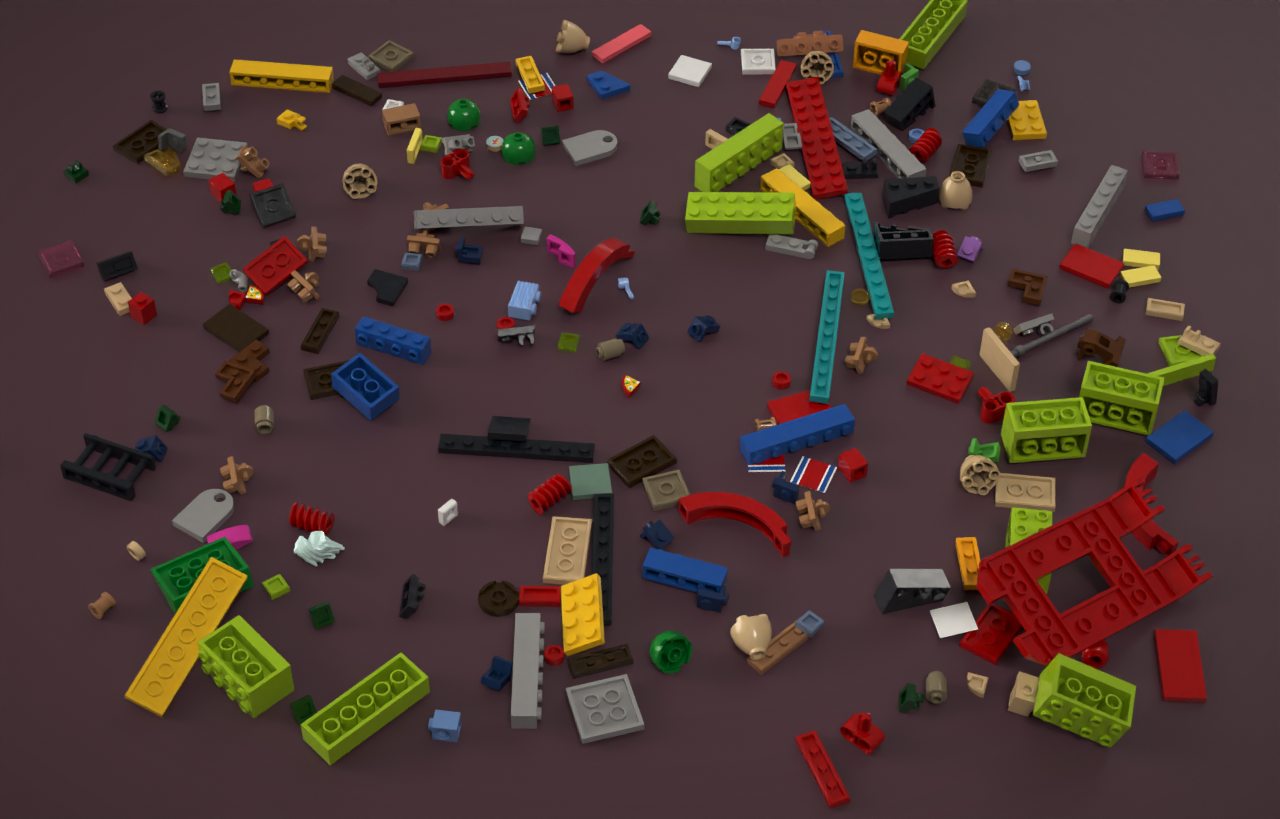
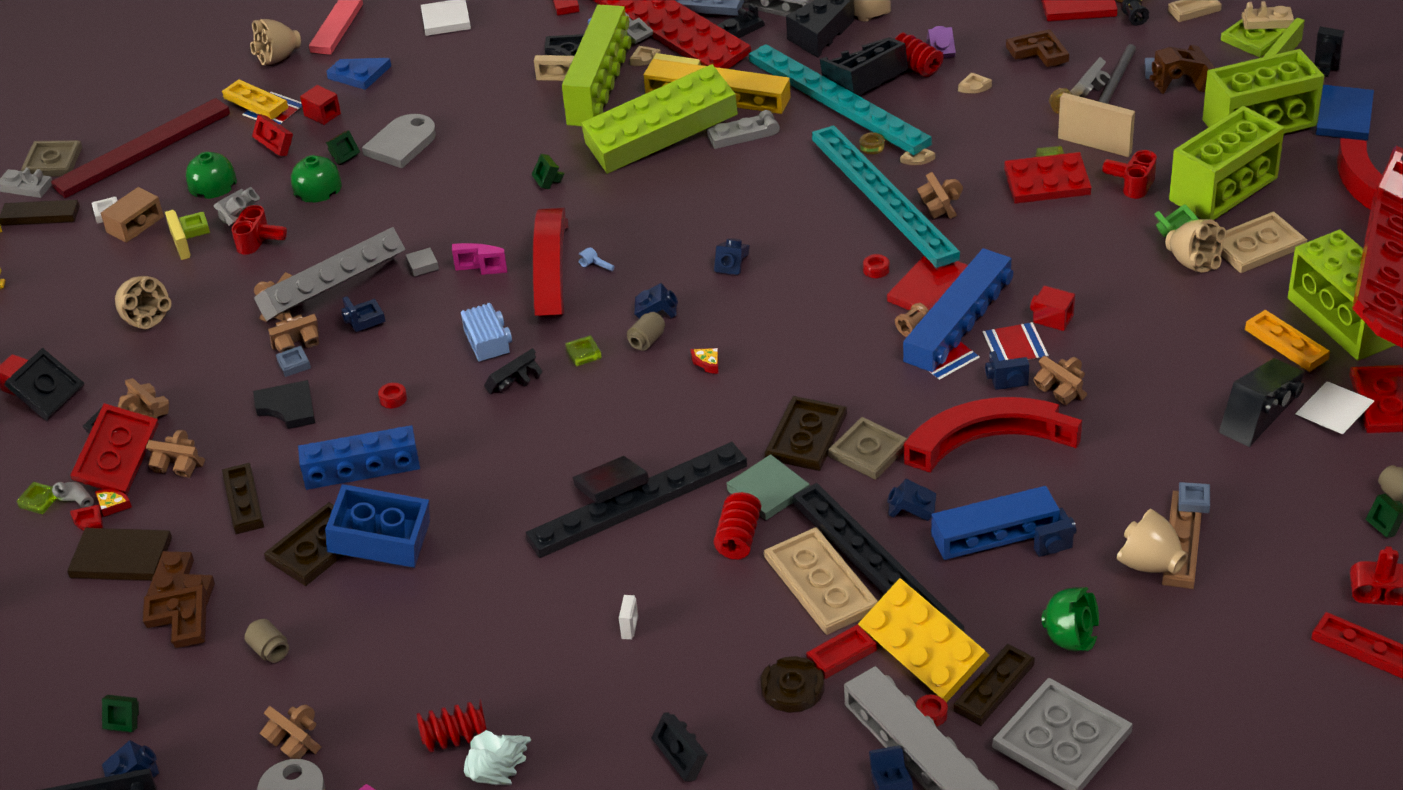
camera: 30 degrees left, 5 degrees down
tan tile [486,136,503,152] -> none
red tile [497,317,515,329] -> none

